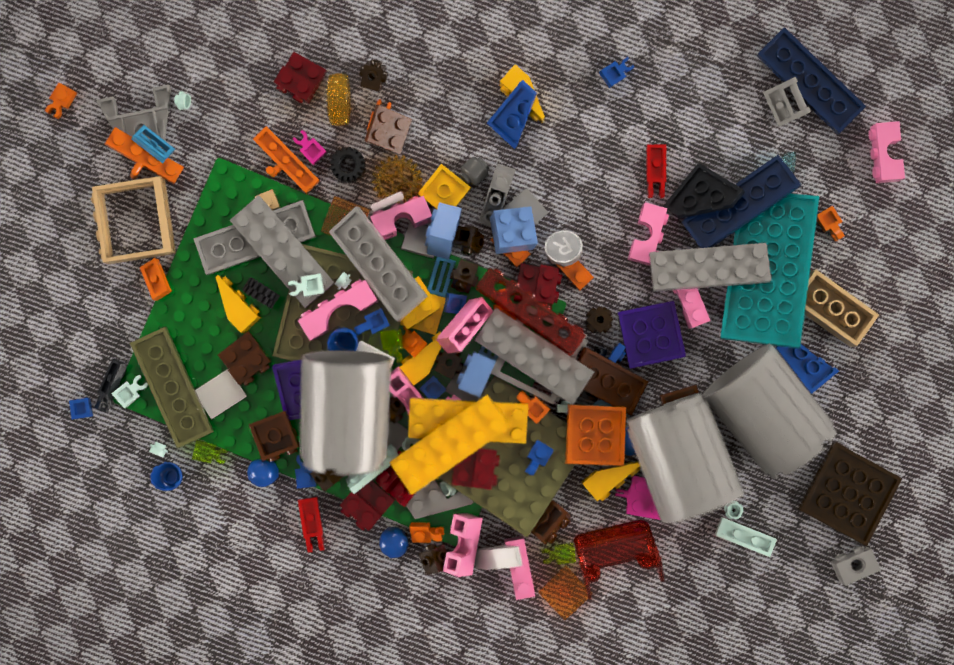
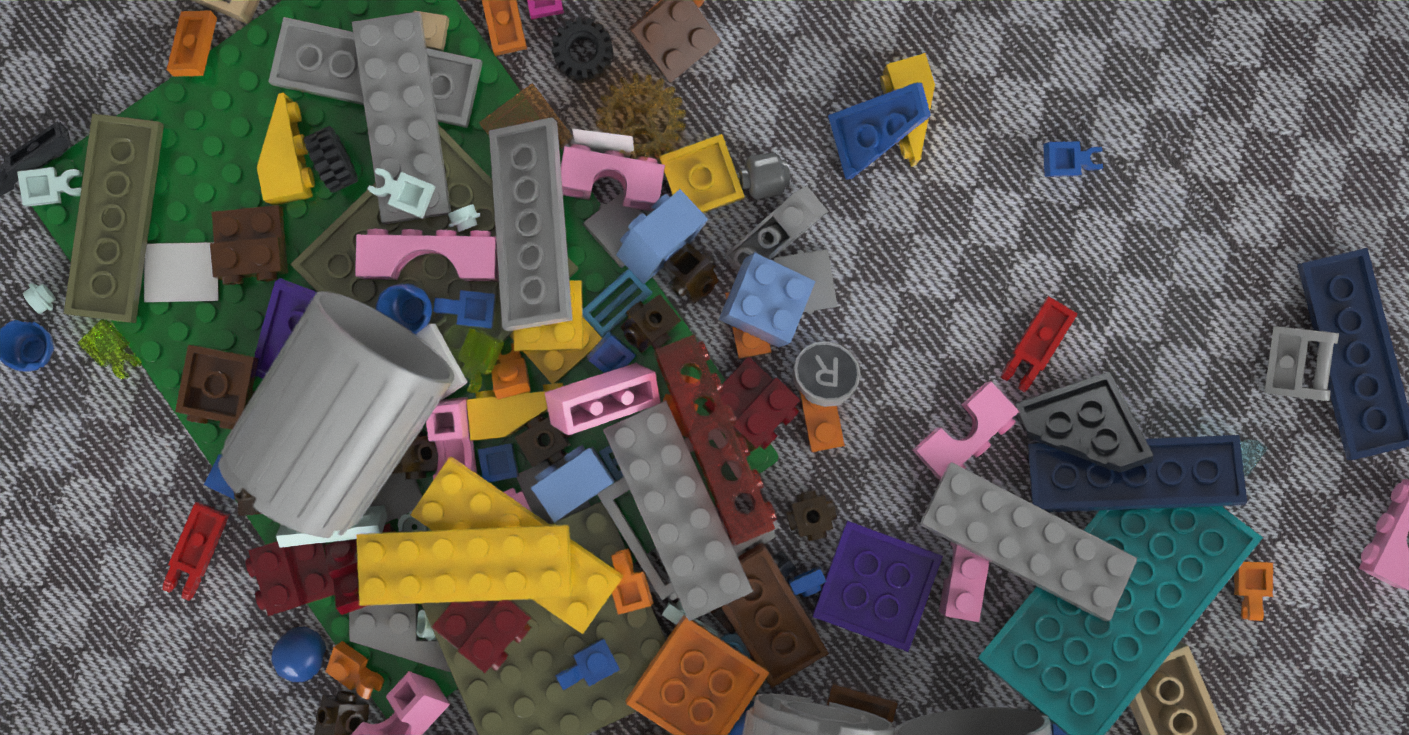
camera: 35 degrees right, 0 degrees up
blue hair [247,458,279,487] -> none

